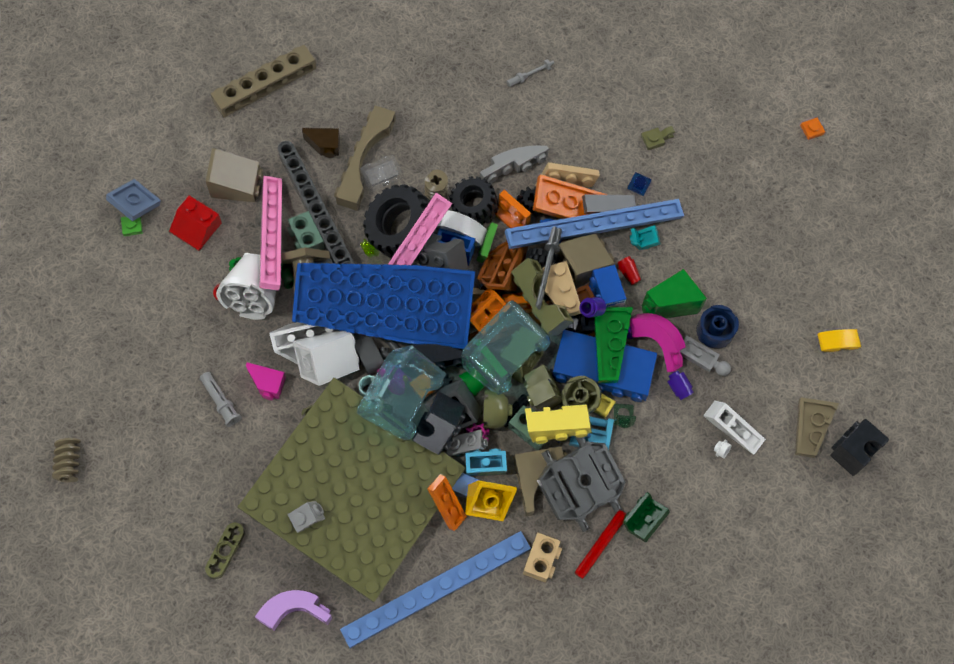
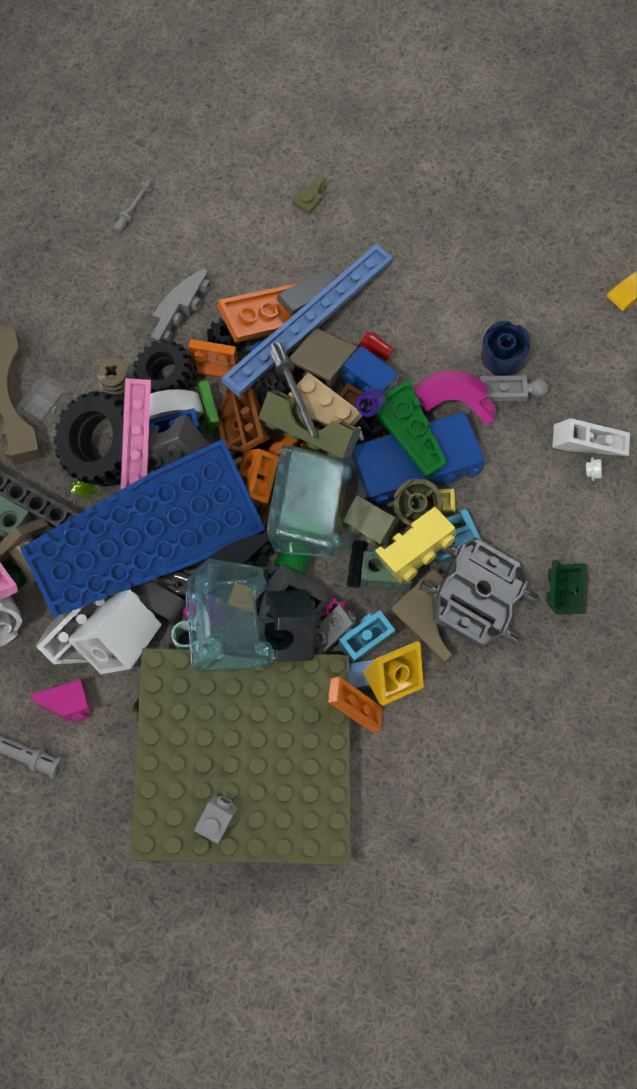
camera: 25 degrees left, 0 degrees up
olive beam [205,522,245,579] -> none
lavender arch [255,590,332,631] -> none
medium blue plate [340,531,531,648] -> none
olive cylinder [483,390,512,429] -> none
tan brick [523,532,562,583] -> none
tan wing [535,162,600,188] -> none
red axle [575,510,626,579] -> none
clear green bracket [613,404,636,428] -> none
clear blue plate [627,172,652,196] -> none
teal bracket [630,225,661,250] -> none
green slope [641,269,707,318] -> none
dark purple brick [667,370,694,400] -> none
orange plate [800,117,825,140] -> none

